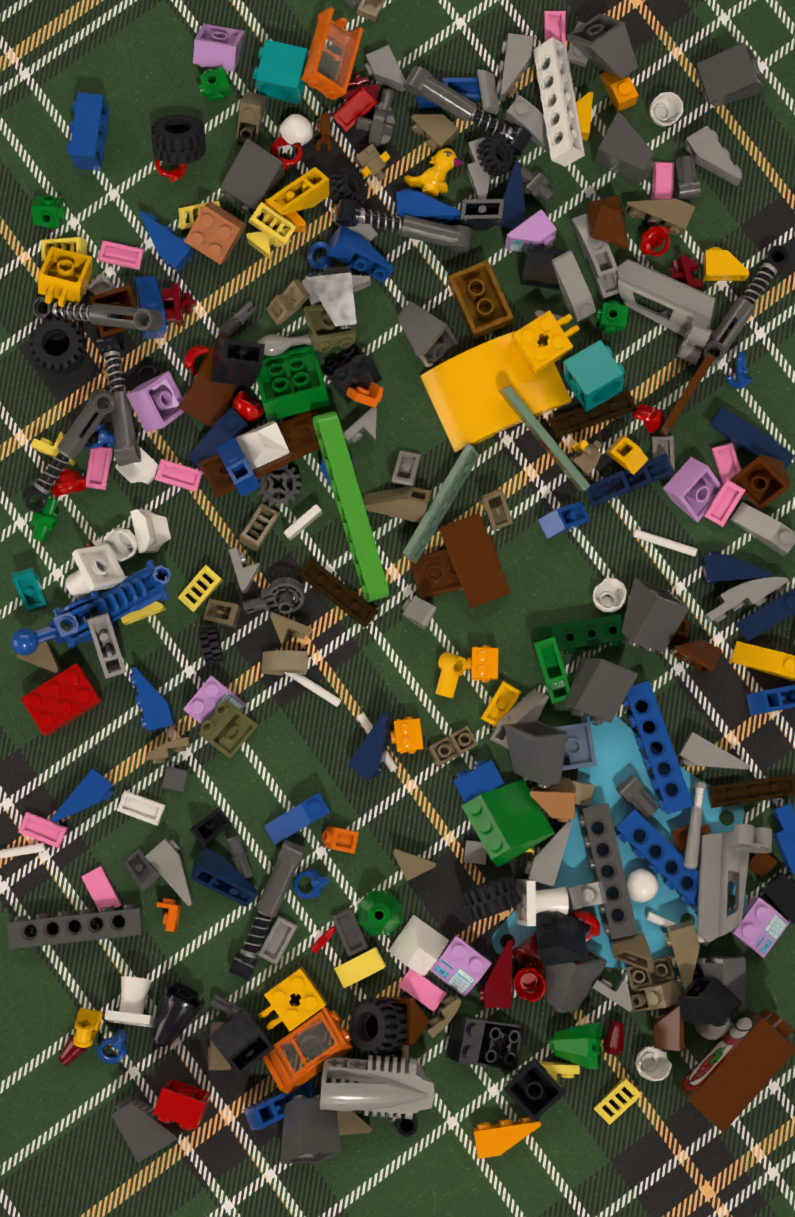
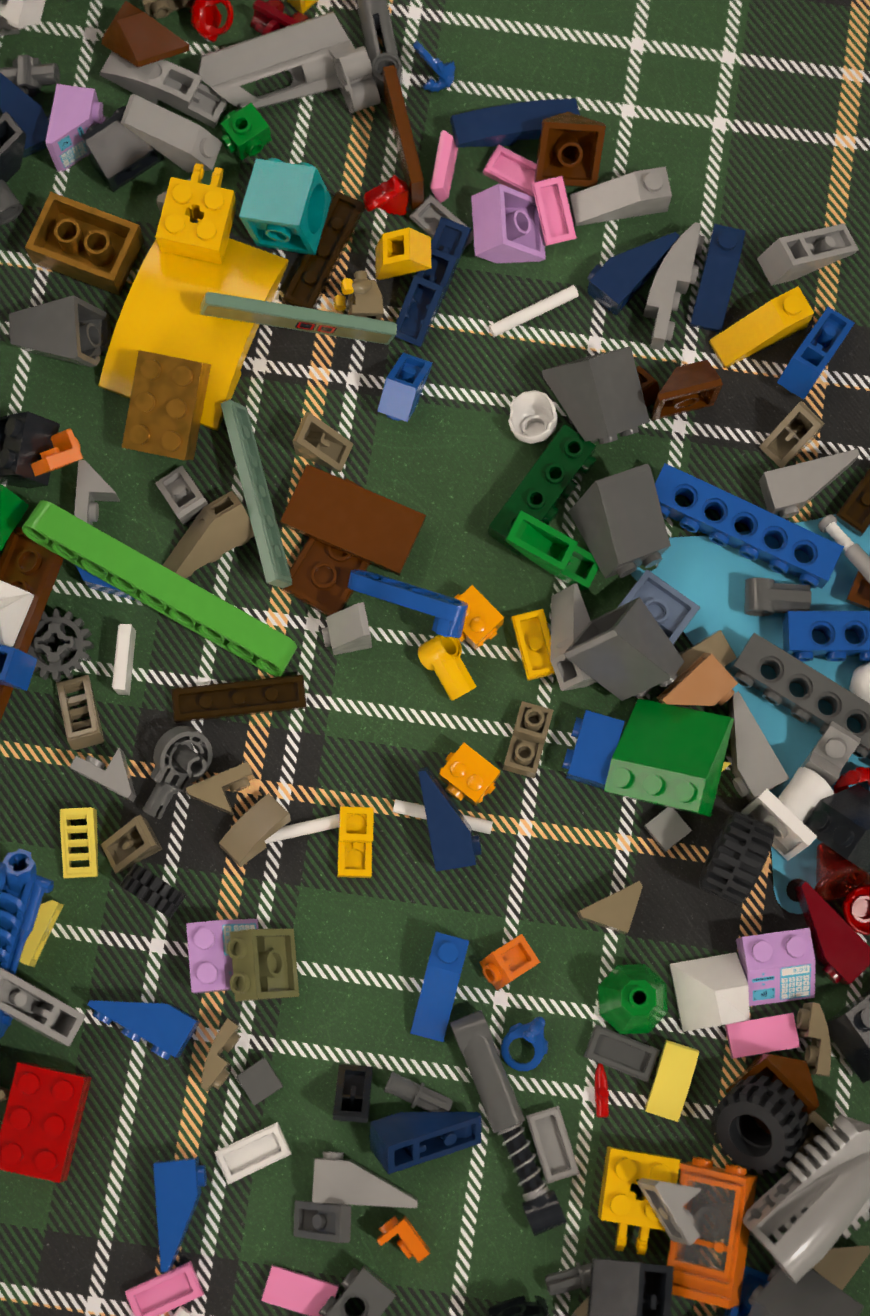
camera: 50 degrees left, 5 degrees down
none -> pearl gold brick [122,350,211,460]
none -> yellow slope [337,807,374,878]
none -> blue beam [348,569,468,638]
none -> bright pink tile [430,131,458,203]
none -> light grey slope [637,1178,701,1245]
none -> dark tan slope [759,401,825,468]

